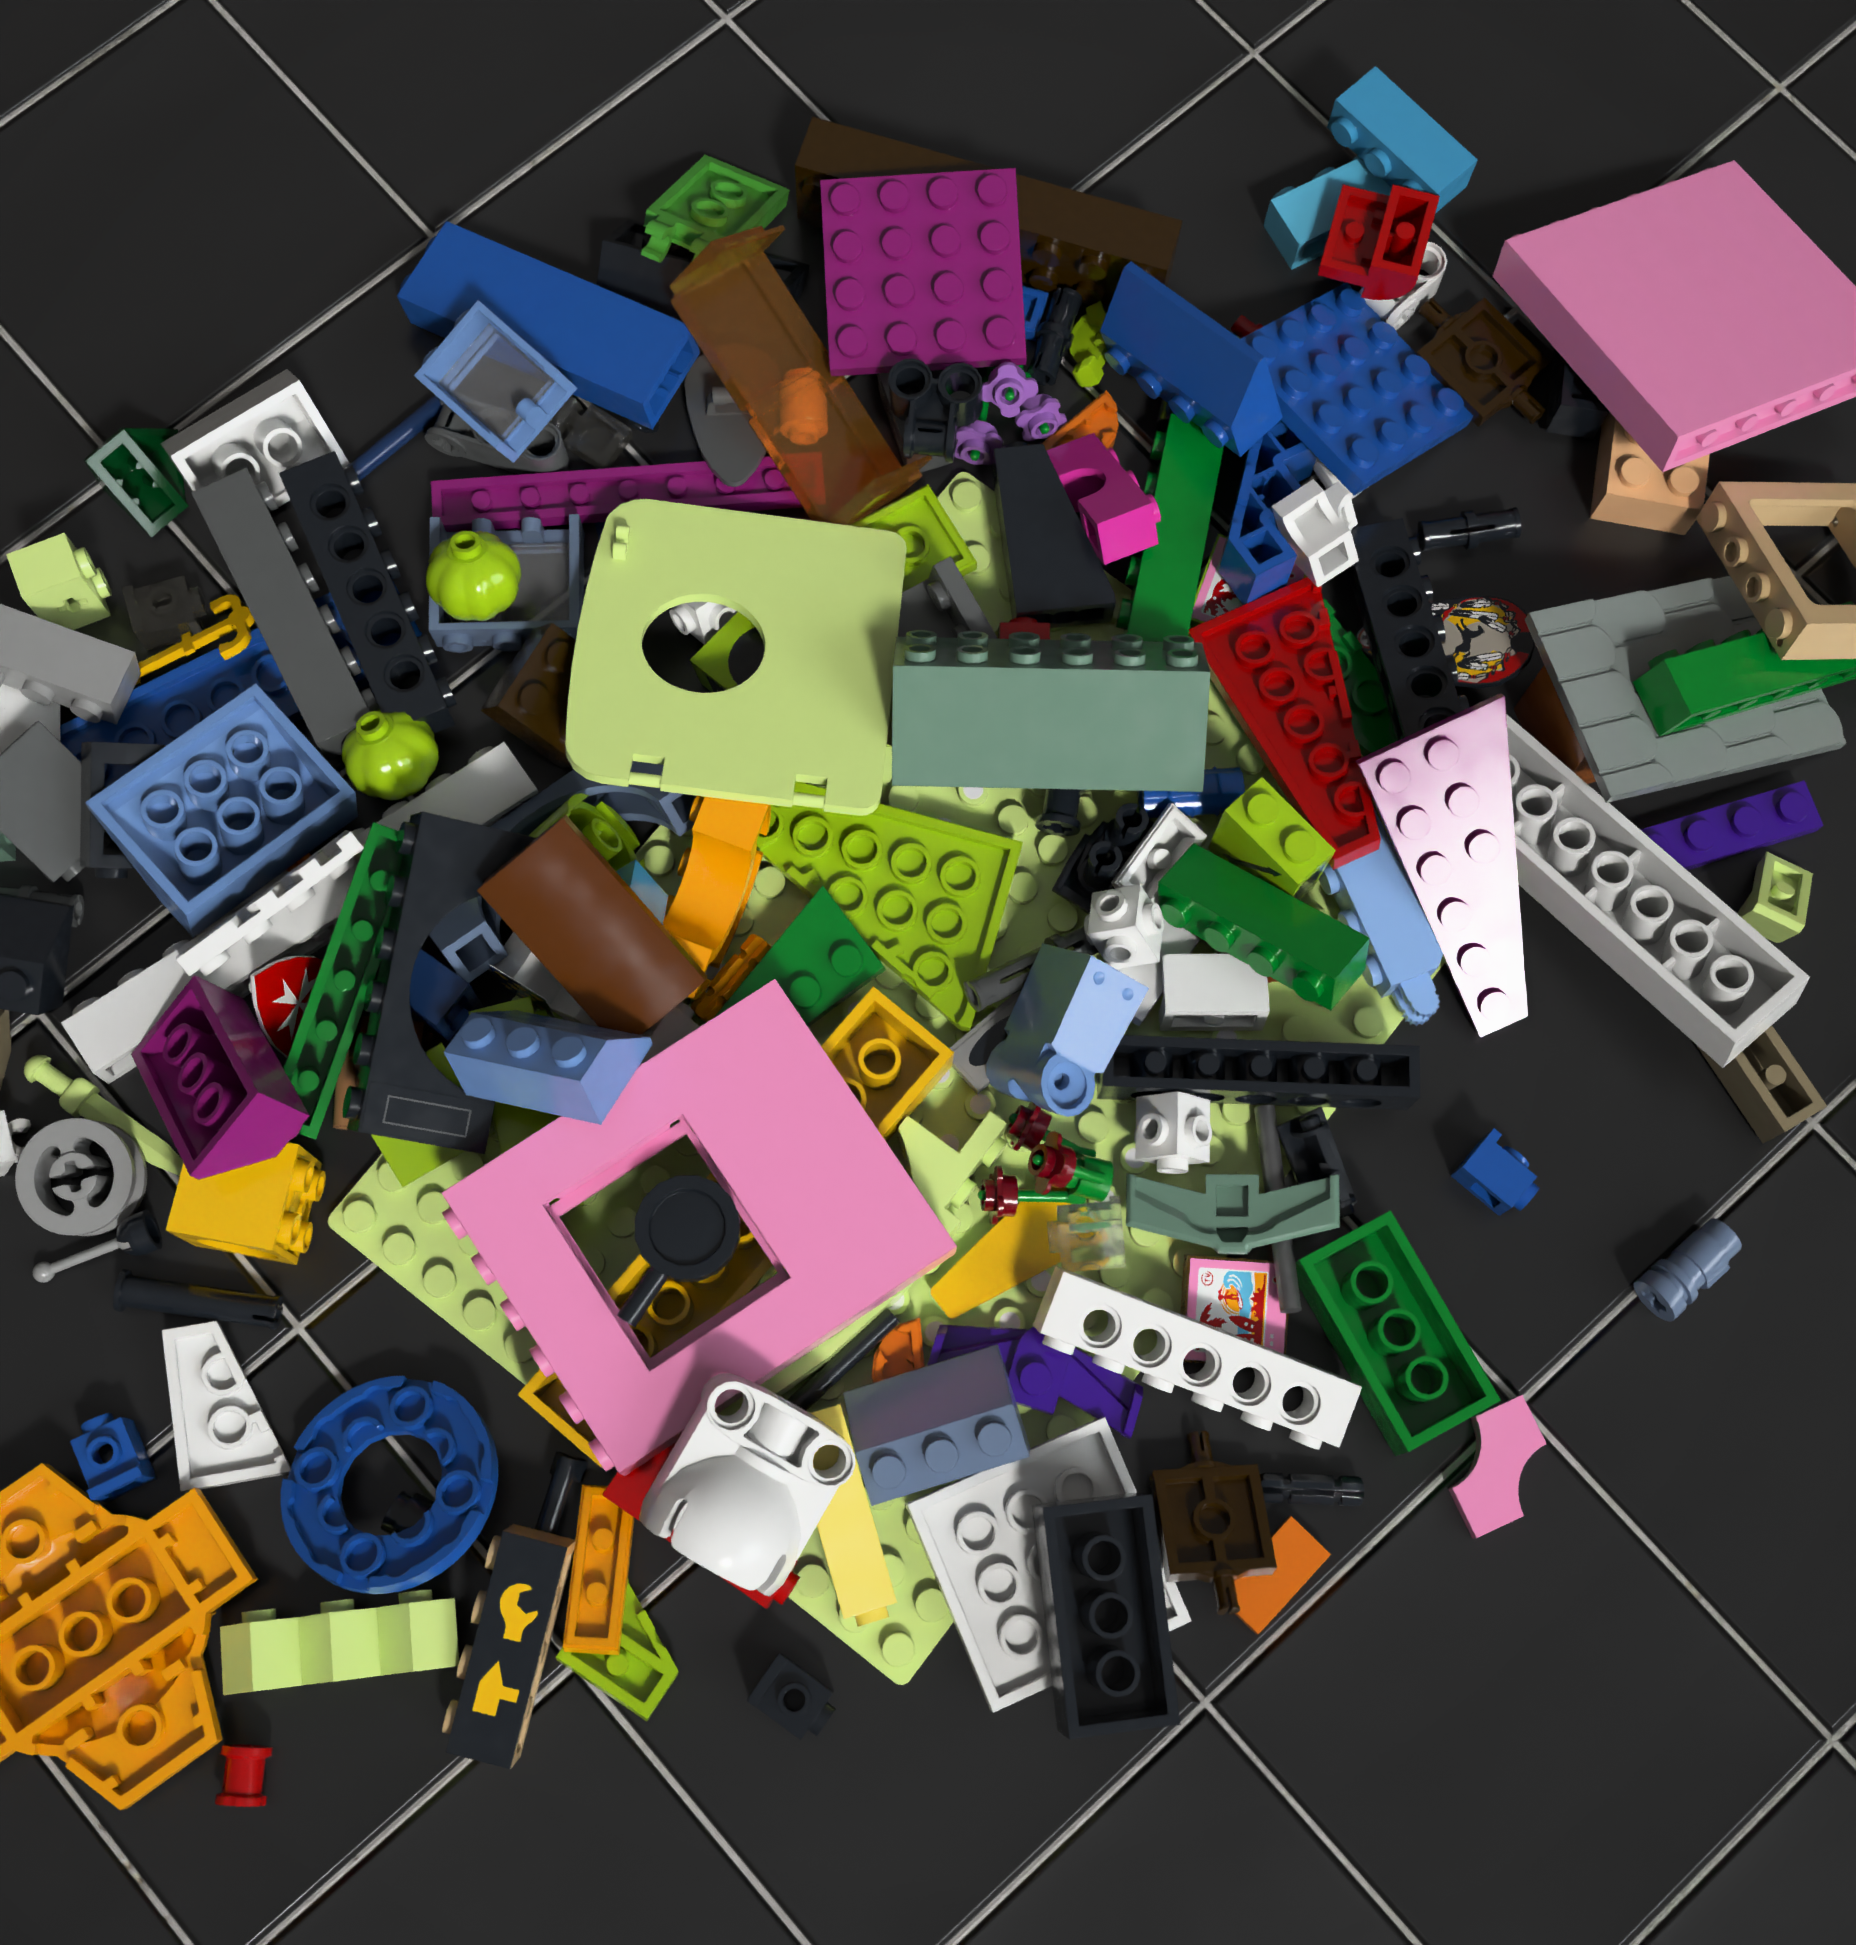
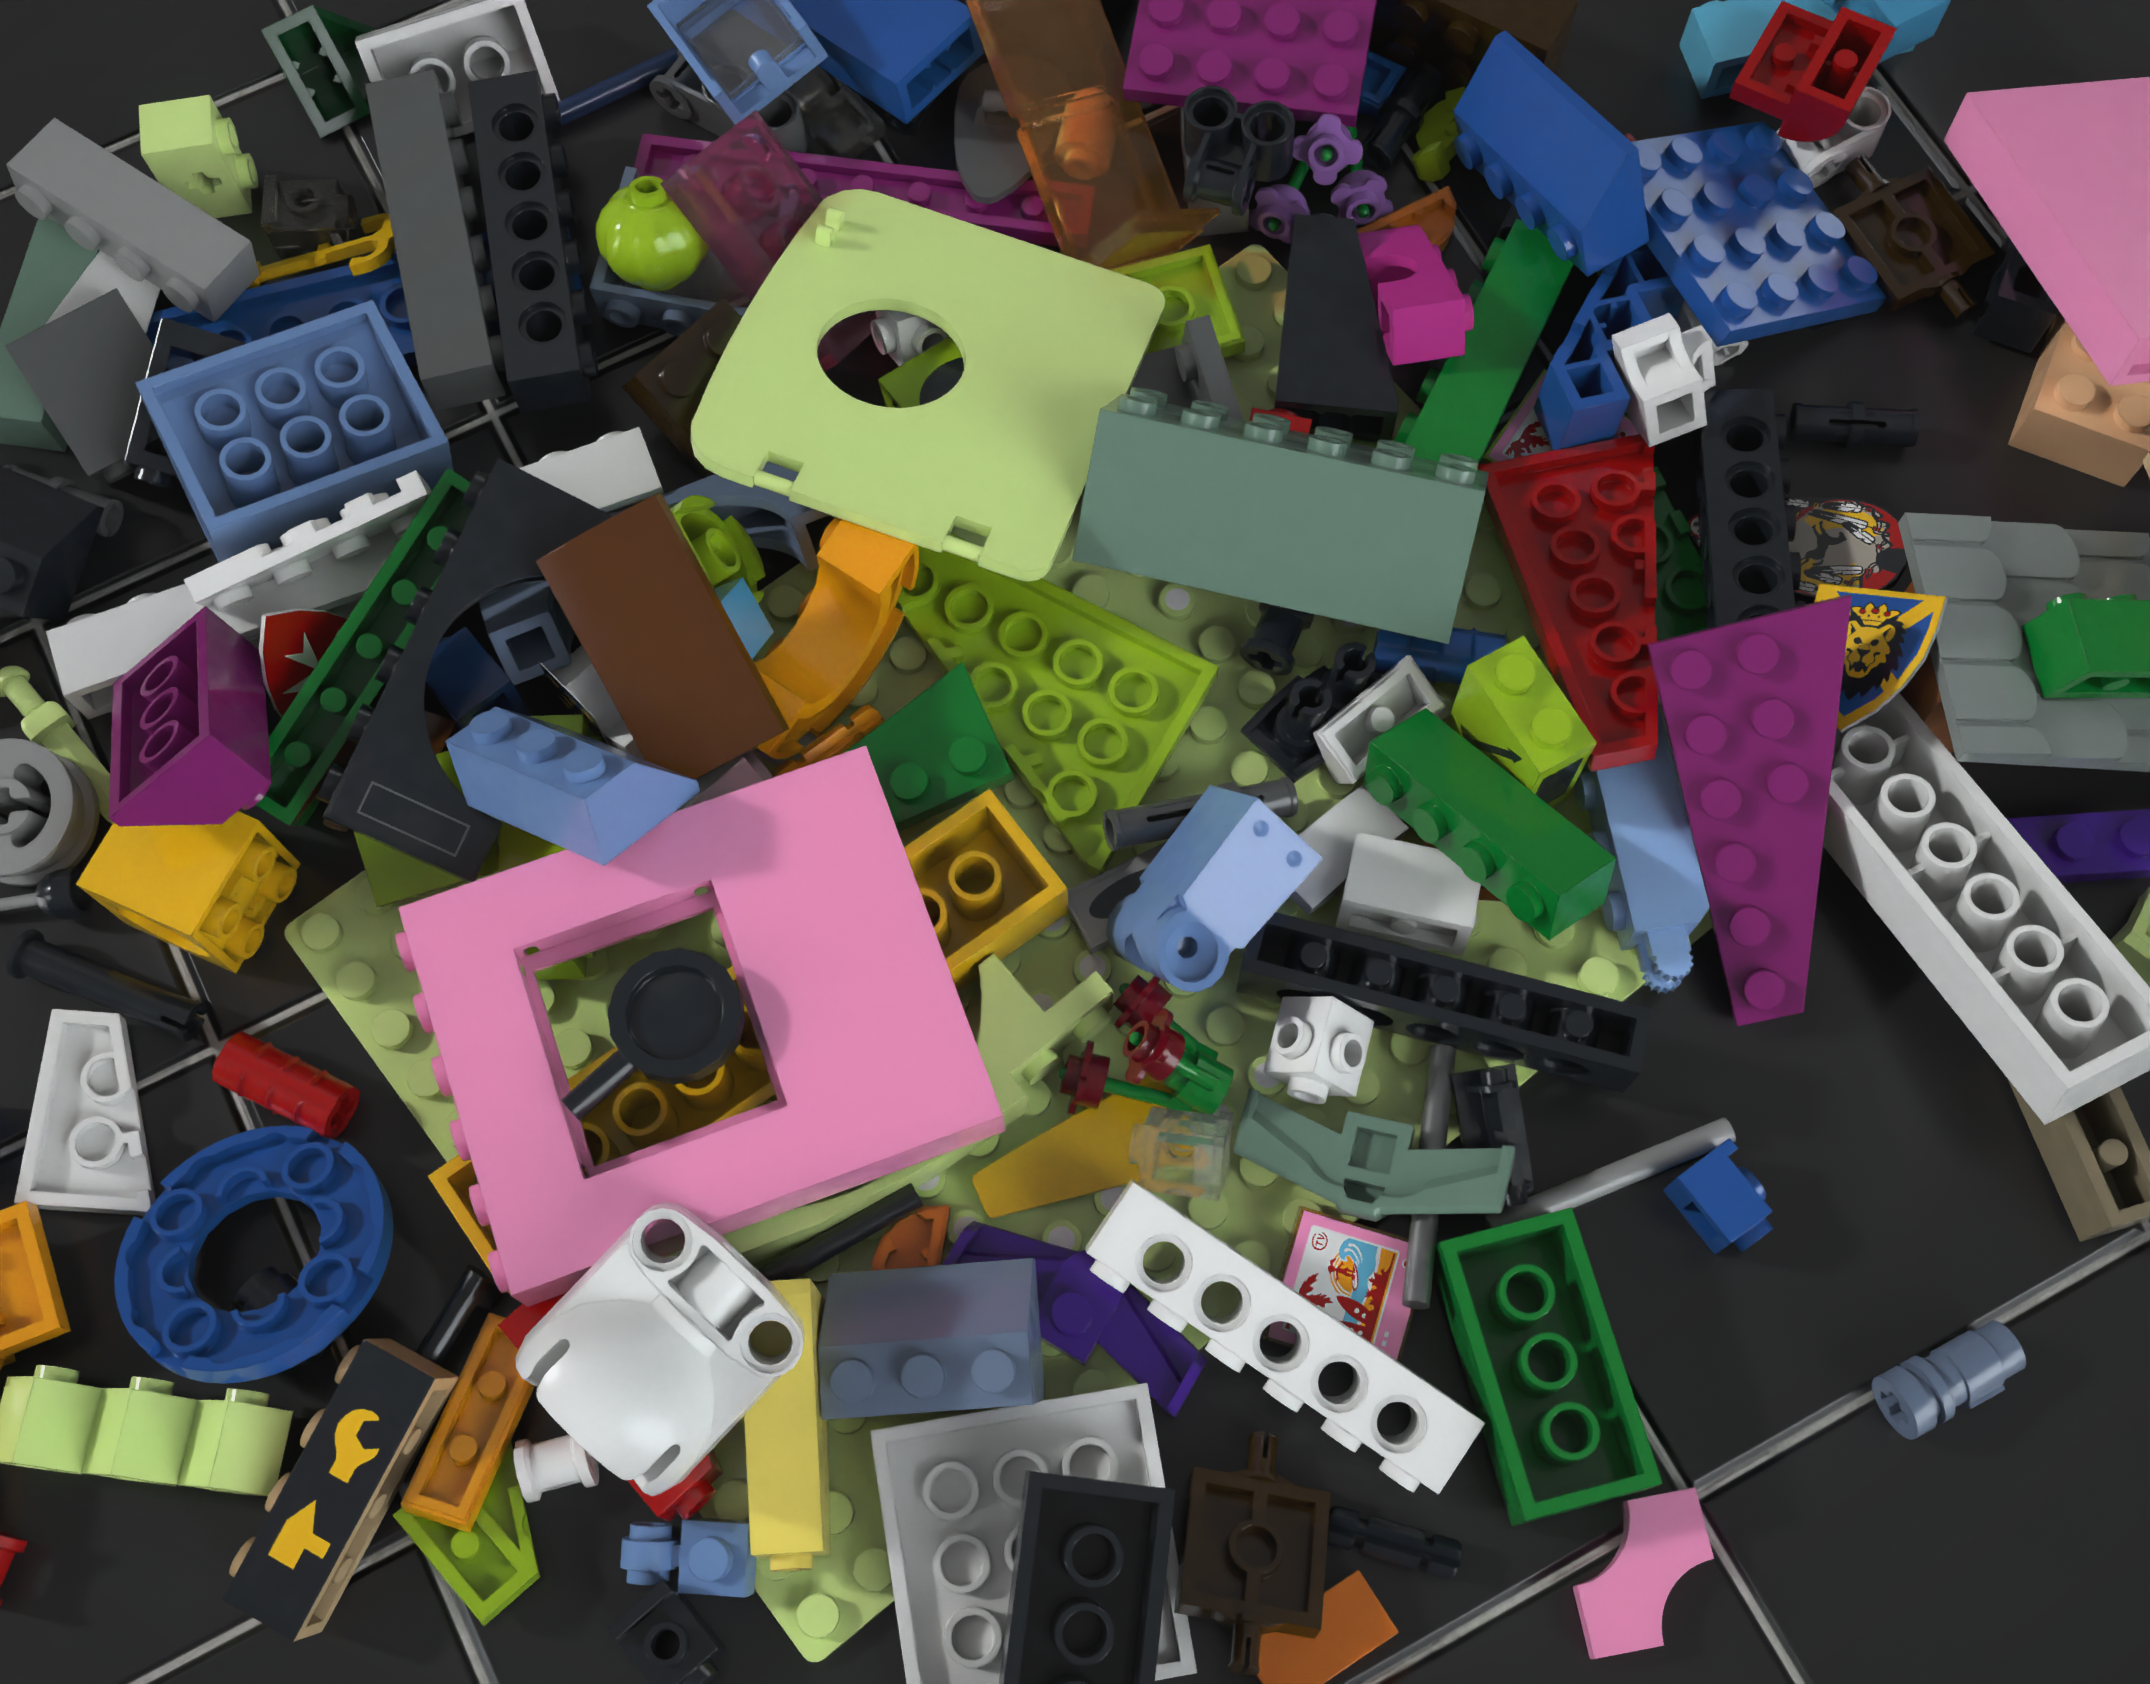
camera: 20 degrees right, 5 degrees down
lime plant [342,709,439,800] -> none
white brick [1084,884,1164,969] -> none
none -> red axle [212,1031,360,1139]
none -> white bush [513,1435,599,1503]
none -> medium blue plate [620,1517,756,1598]
none -> clear pink slope [661,110,877,372]
none -> light grey piece [1483,1117,1736,1230]
none -> shield [1814,584,1948,733]

